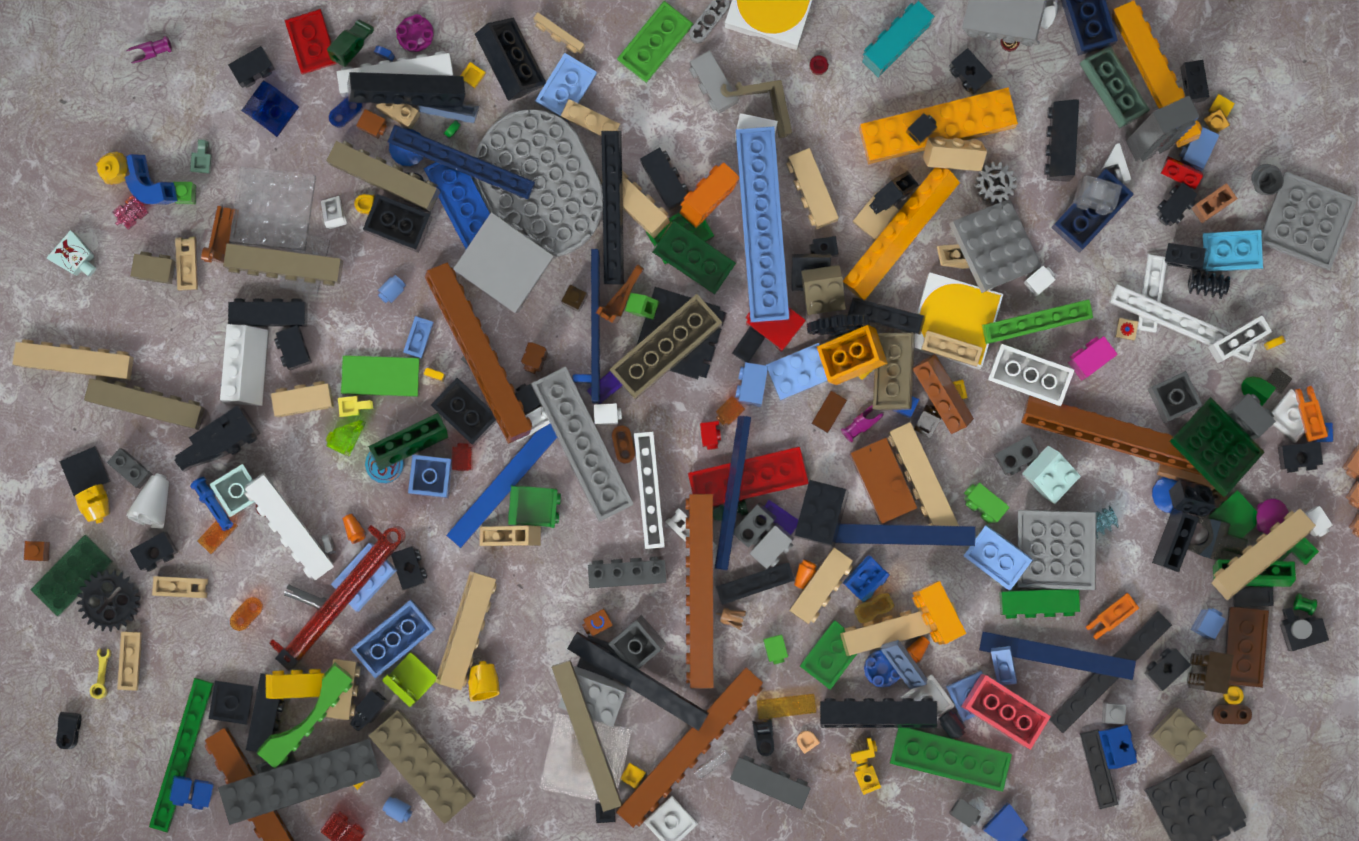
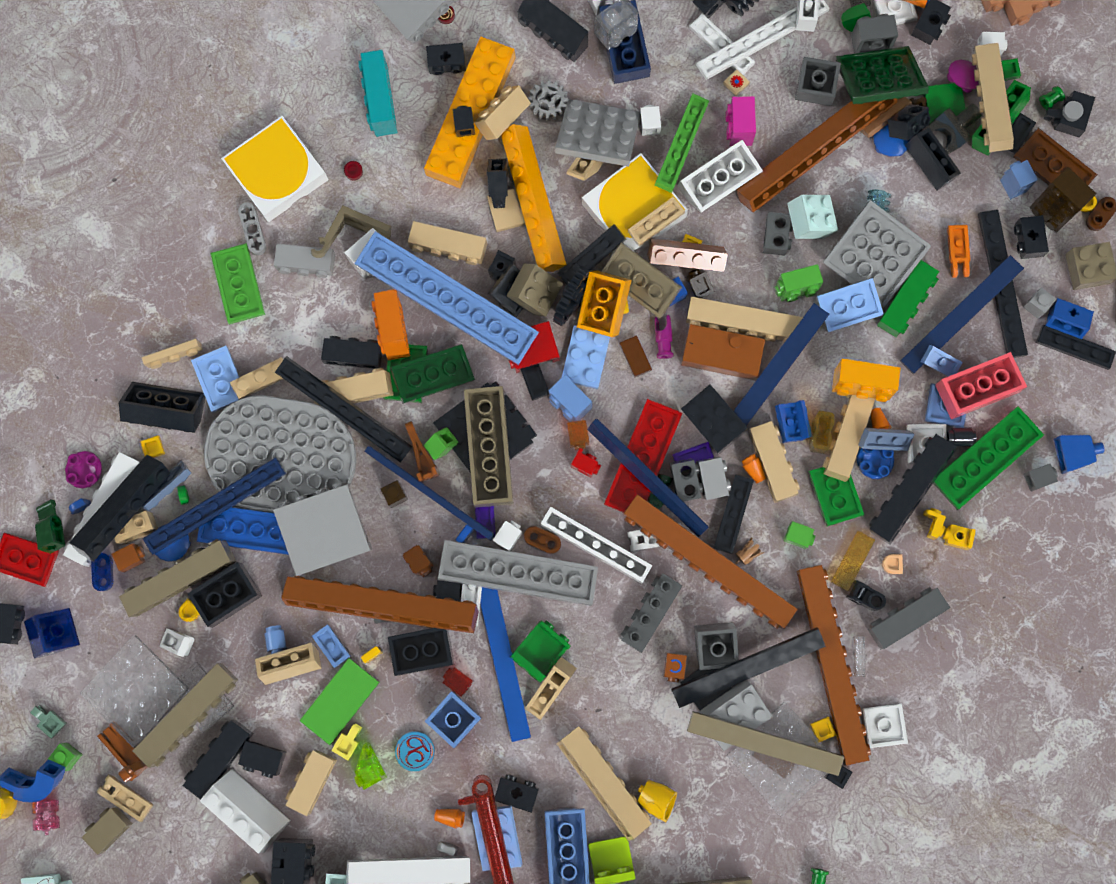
camera: 50 degrees left, 5 degrees down
dark green brick [368,413,449,471] -> none
none -> tan brick [255,643,322,685]

